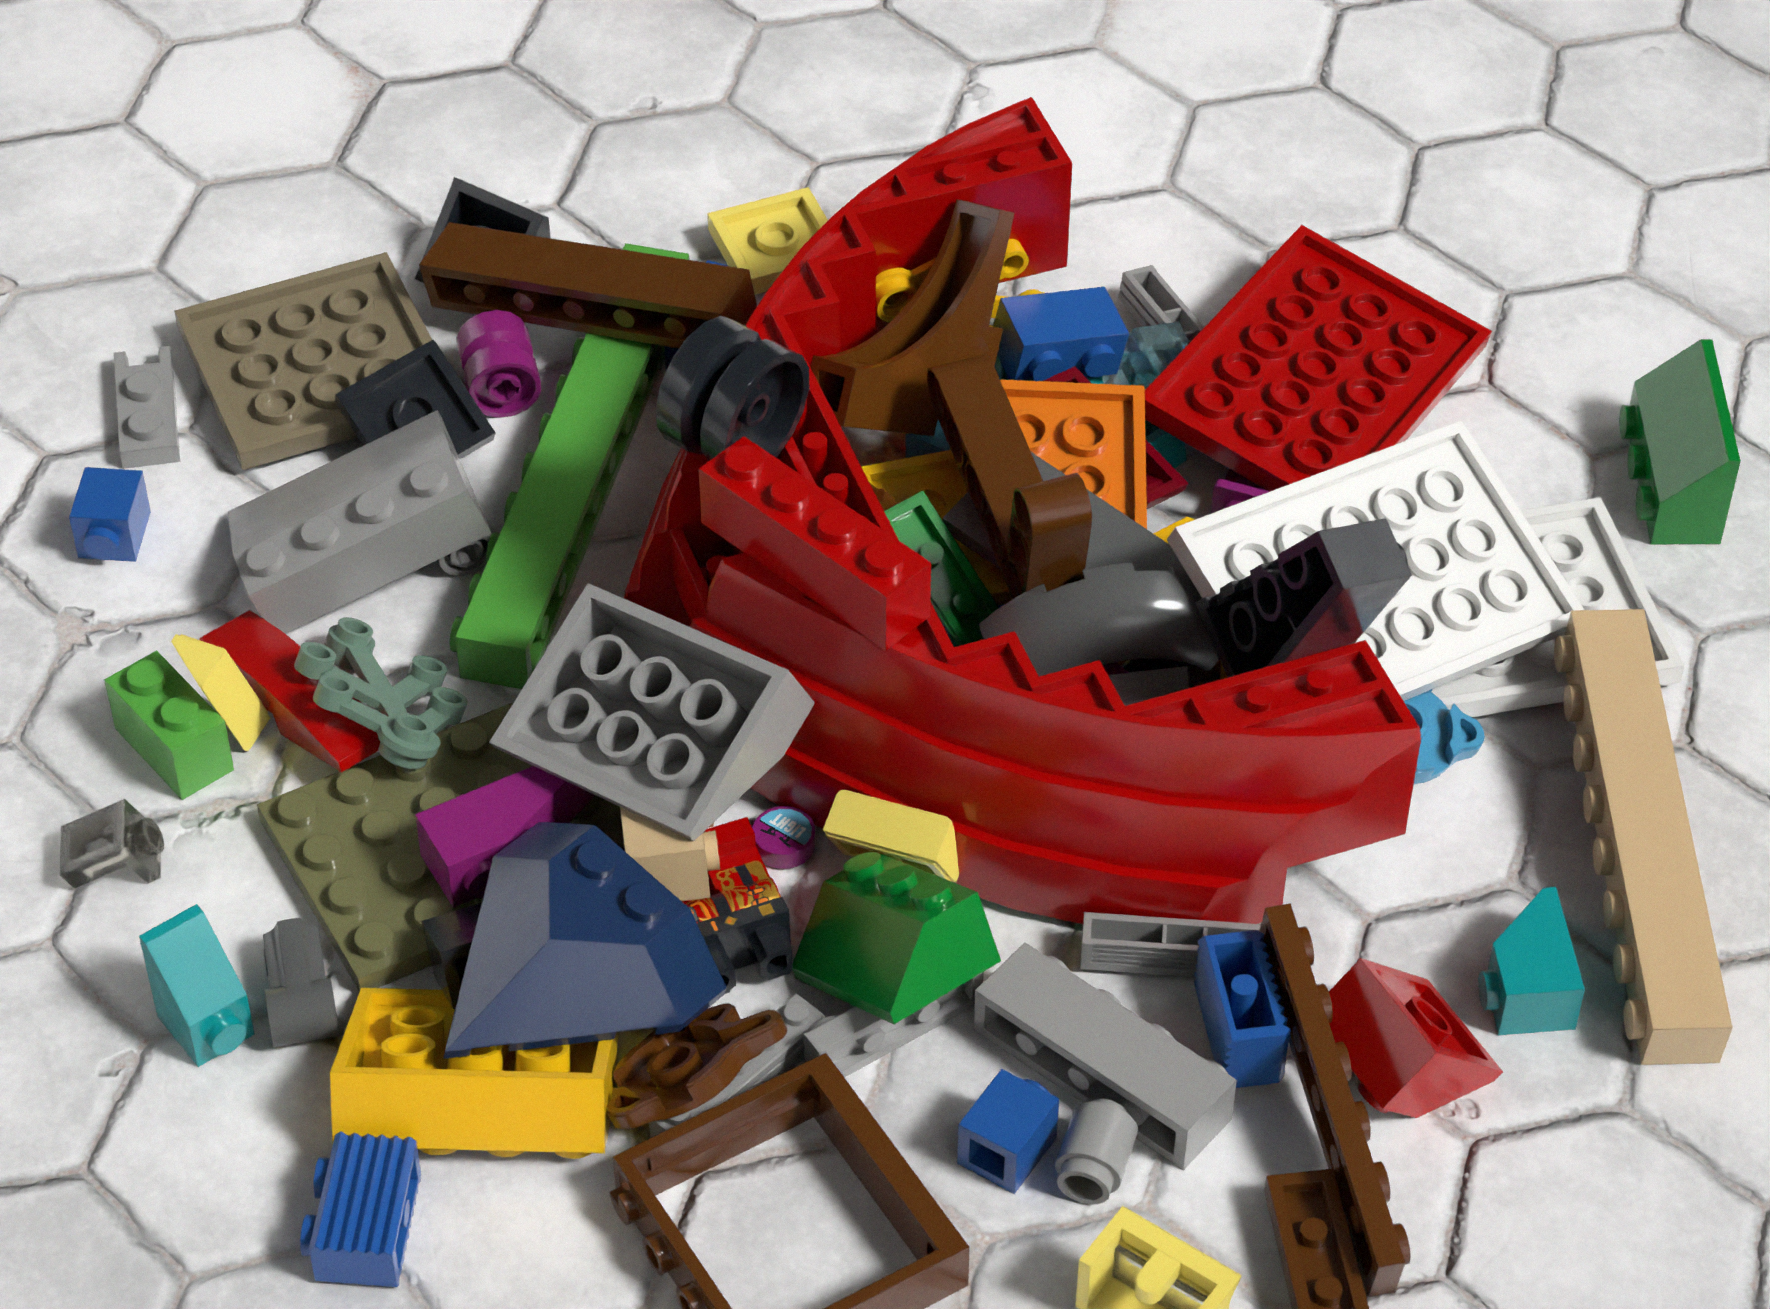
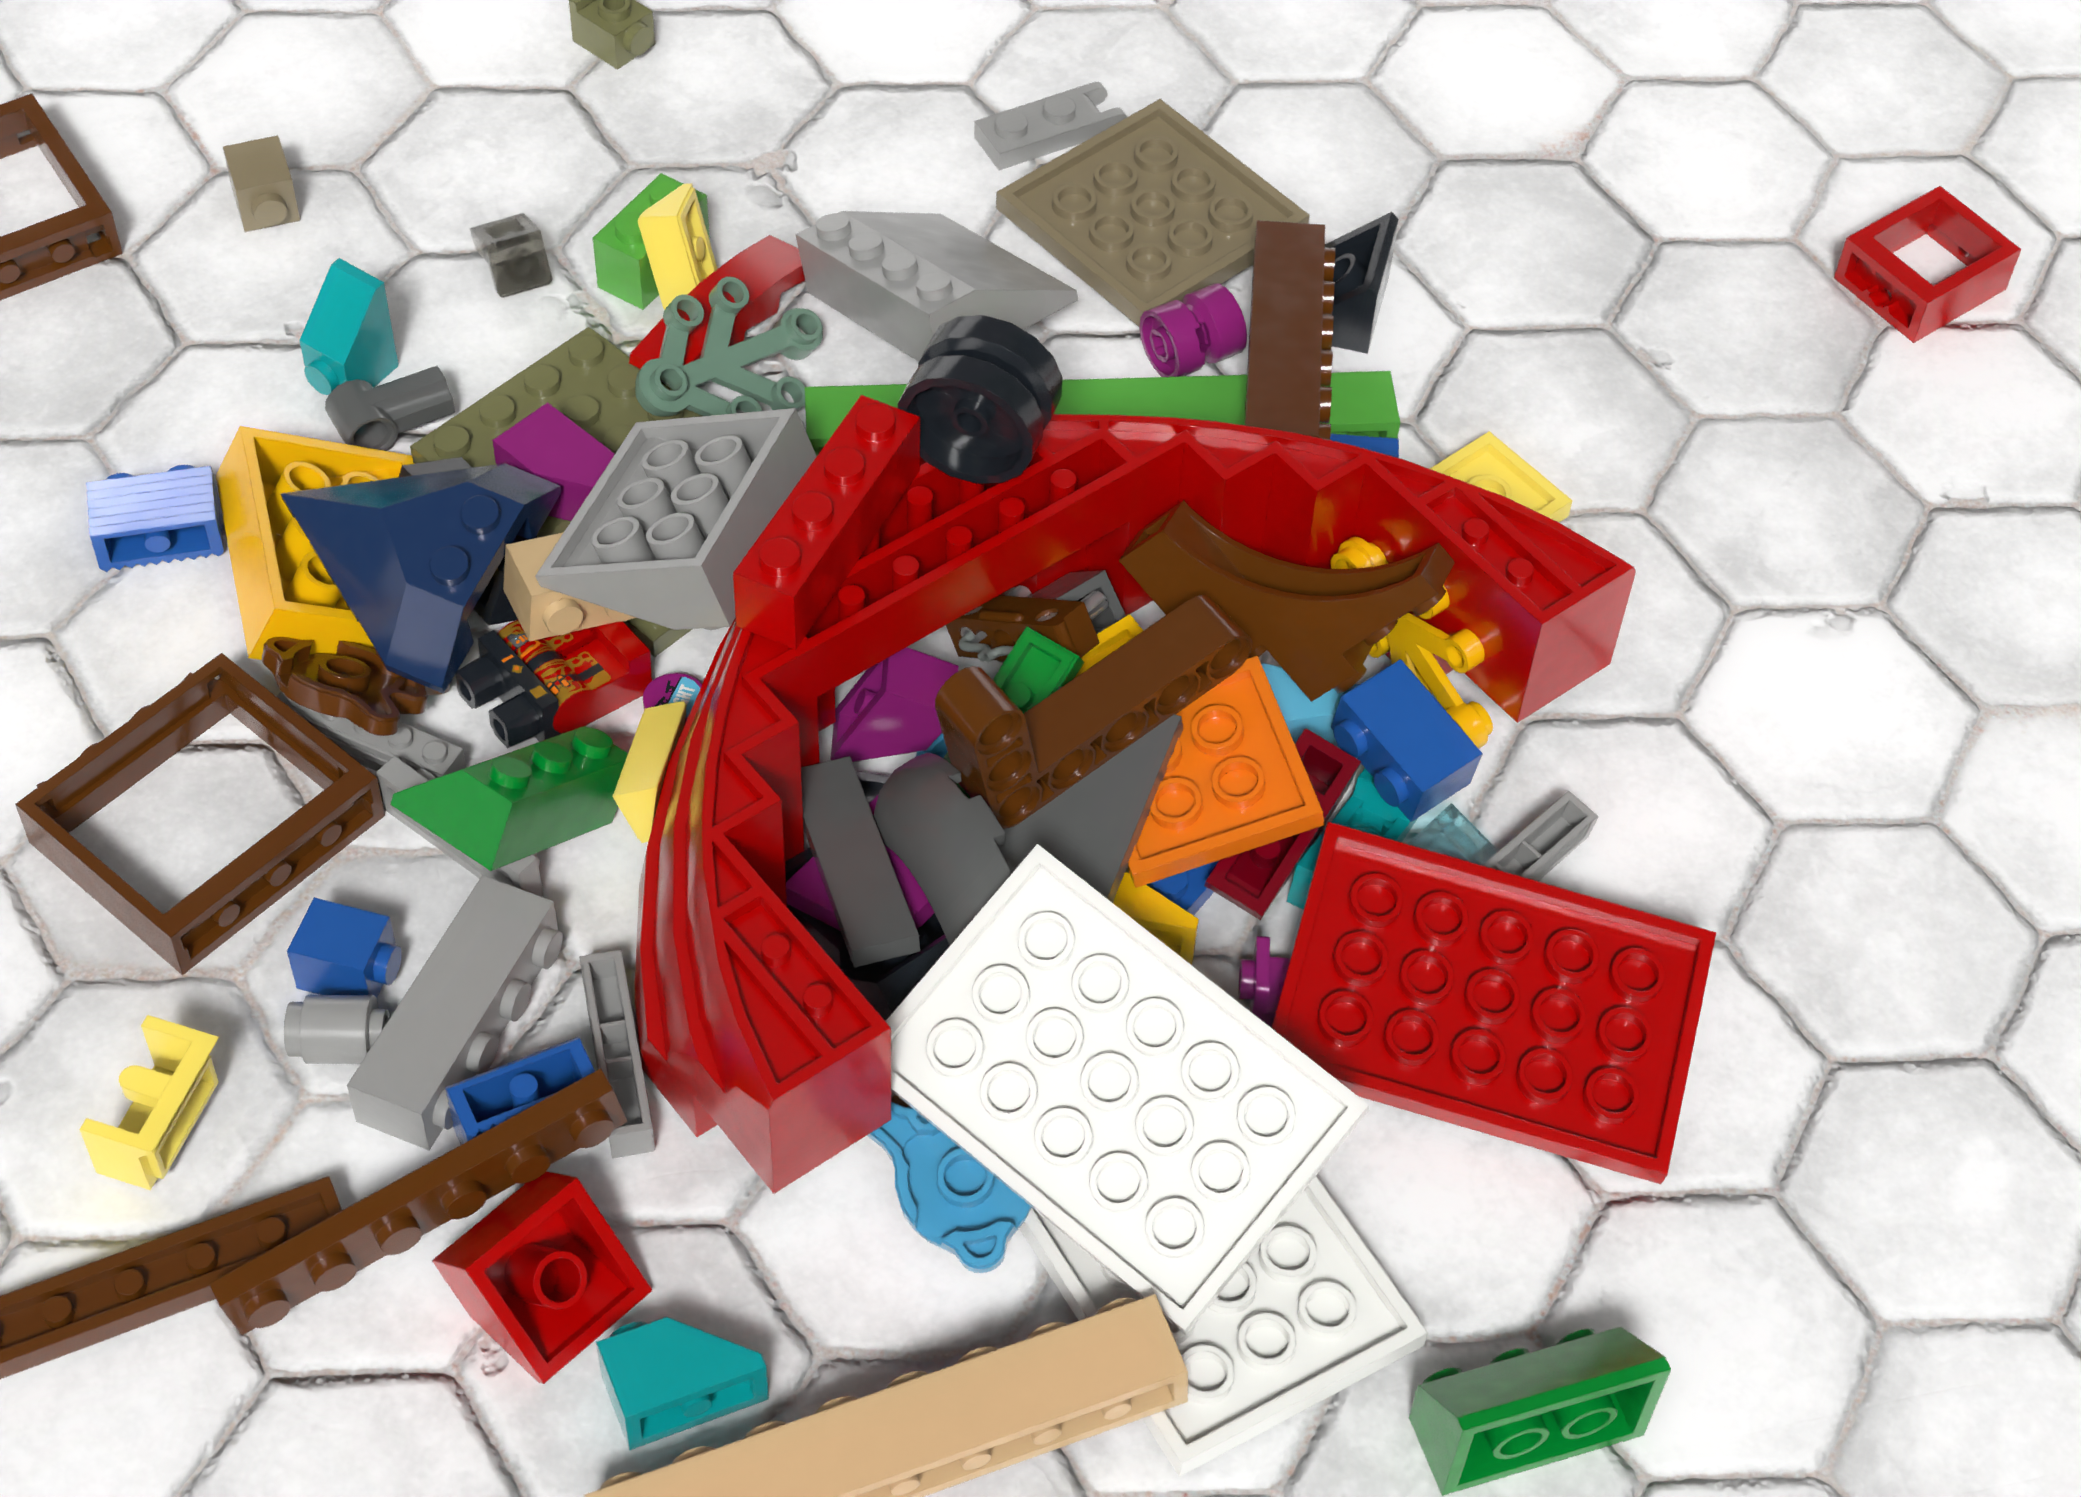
camera: 70 degrees right, 5 degrees up
blue brick [69,467,151,562] -> none
black plate [334,339,496,459] -> none
black wedge [1195,518,1412,678] -> none

